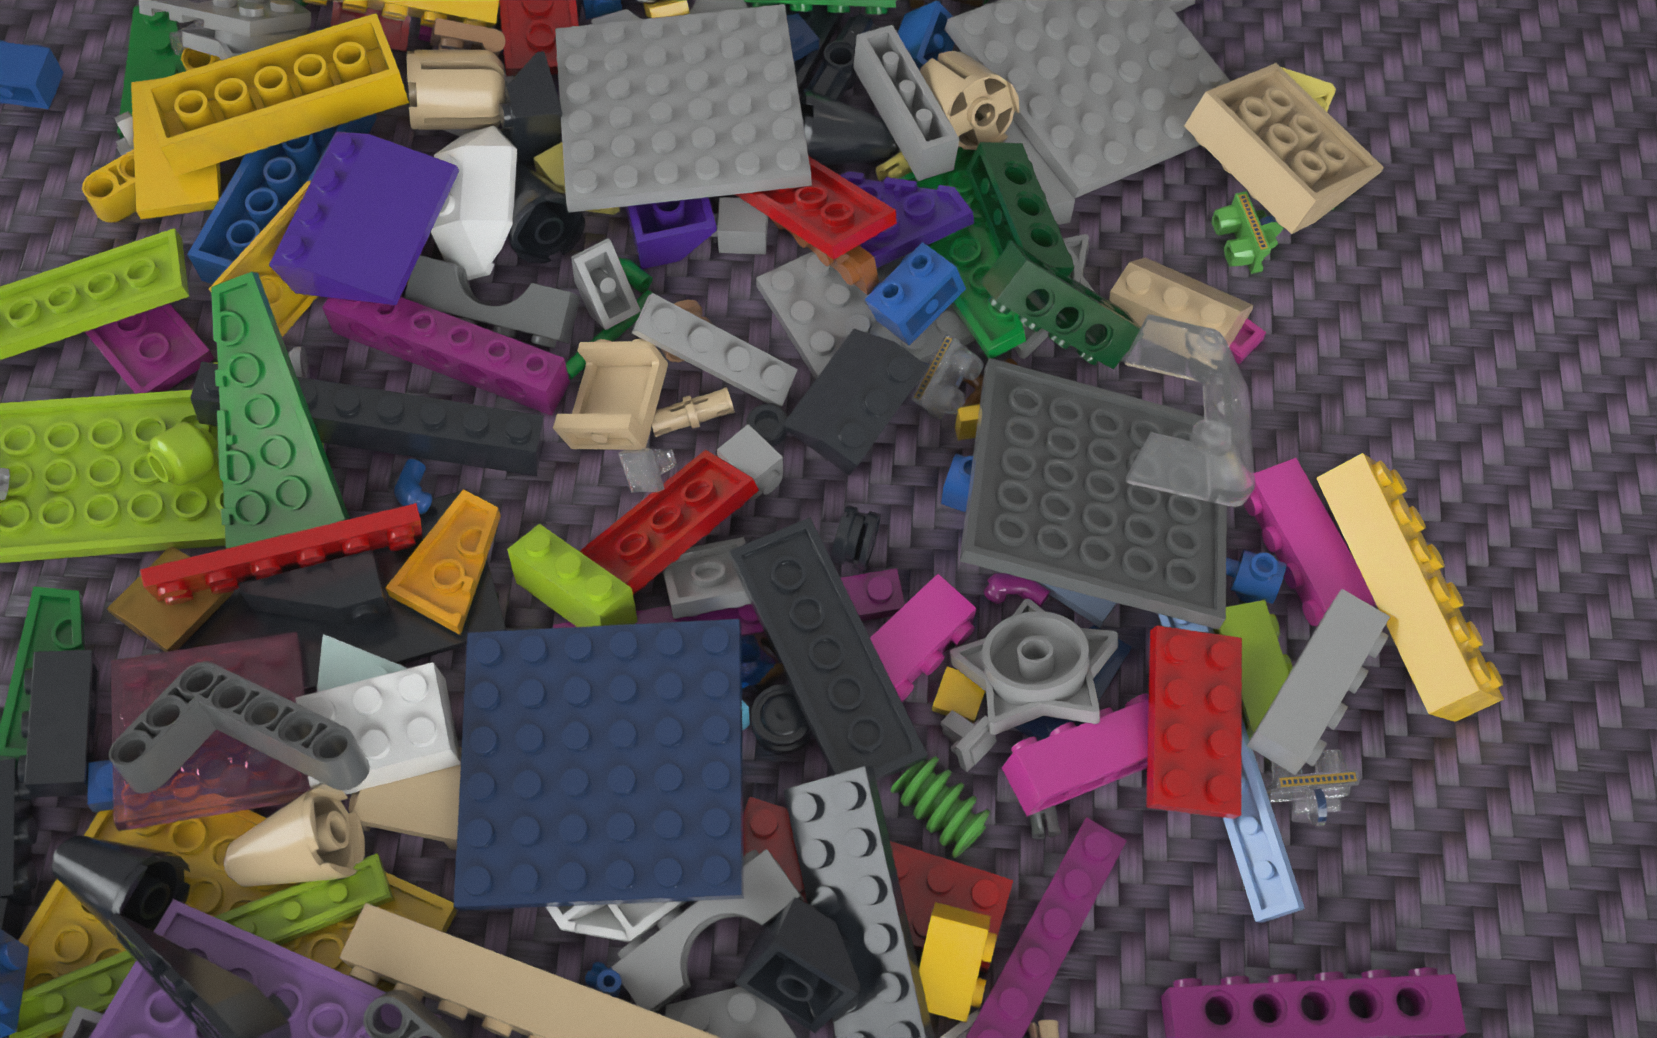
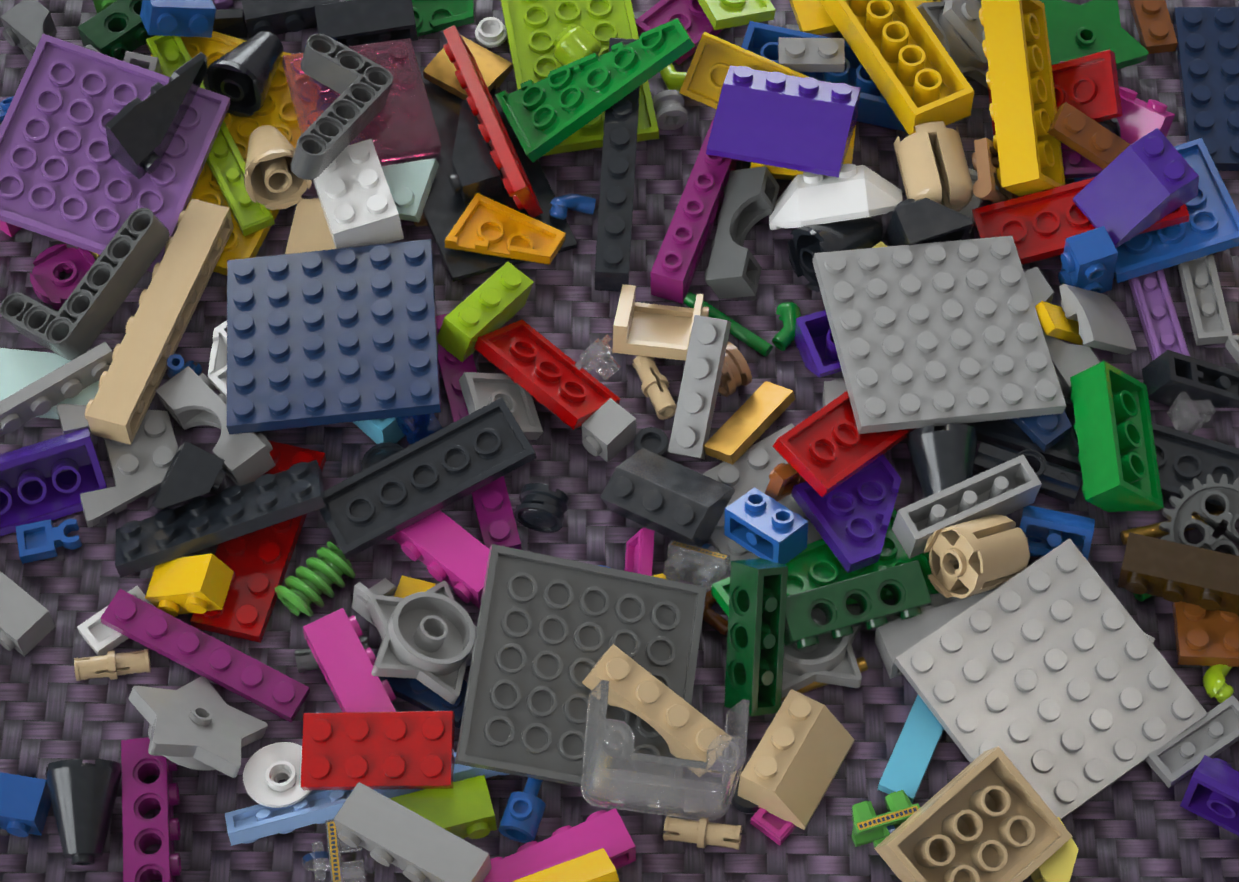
camera: 90 degrees right, 5 degrees down
light grey slope [571,238,641,330] -> none
none -> light grey plate [128,676,268,778]
none -> white dish [243,742,312,808]
none -> white plate [475,17,507,48]
none -> tan arch [582,644,732,776]
none -> dark pink tile [624,527,655,576]
none -> tan pin [663,816,742,850]
none -> pearl gold tile [703,381,795,465]
none -> light grey plate [778,37,845,72]
none -> medium azure tile [877,695,944,804]

